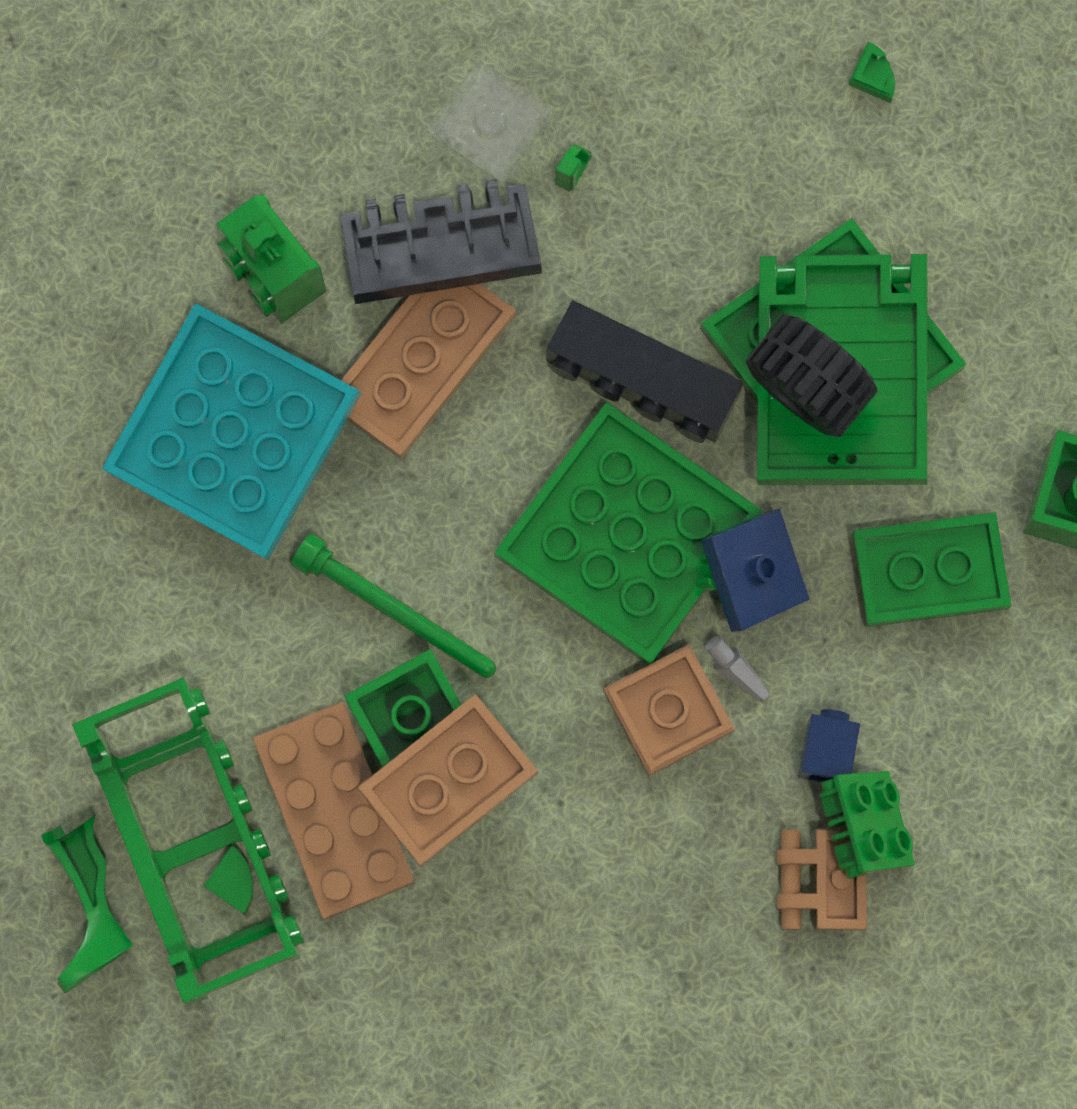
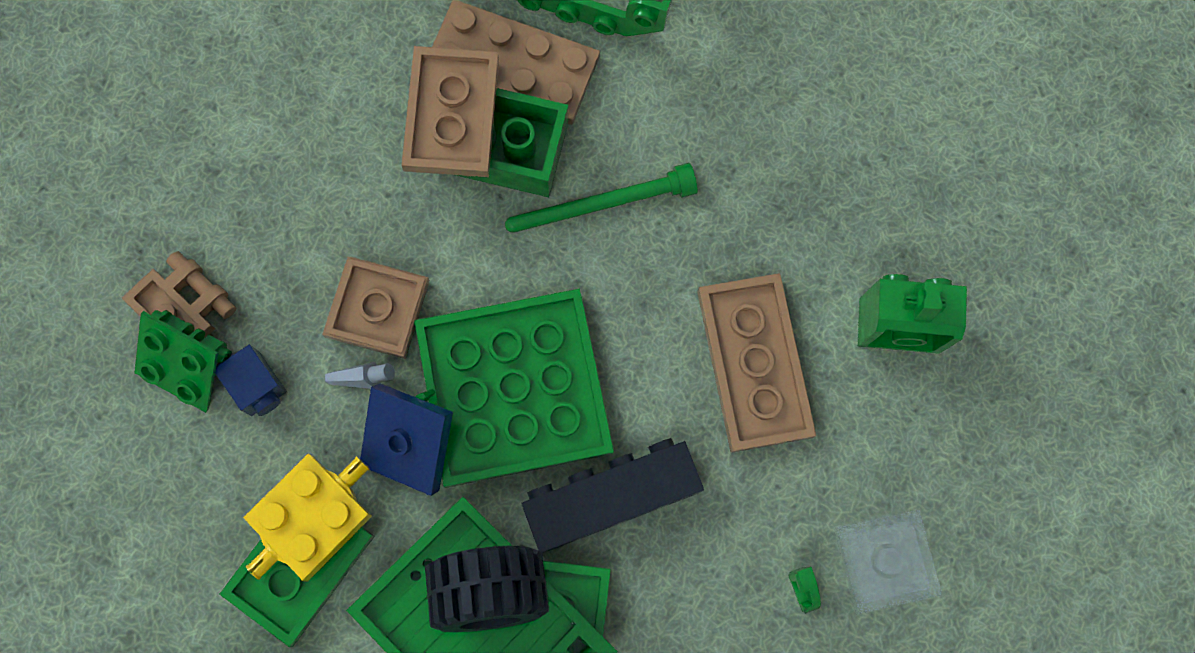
camera: 125 degrees right, 0 degrees up
teal plate [102,303,362,560] -> none
black hinge [340,179,542,304] -> none
none -> yellow plate [243,453,372,582]

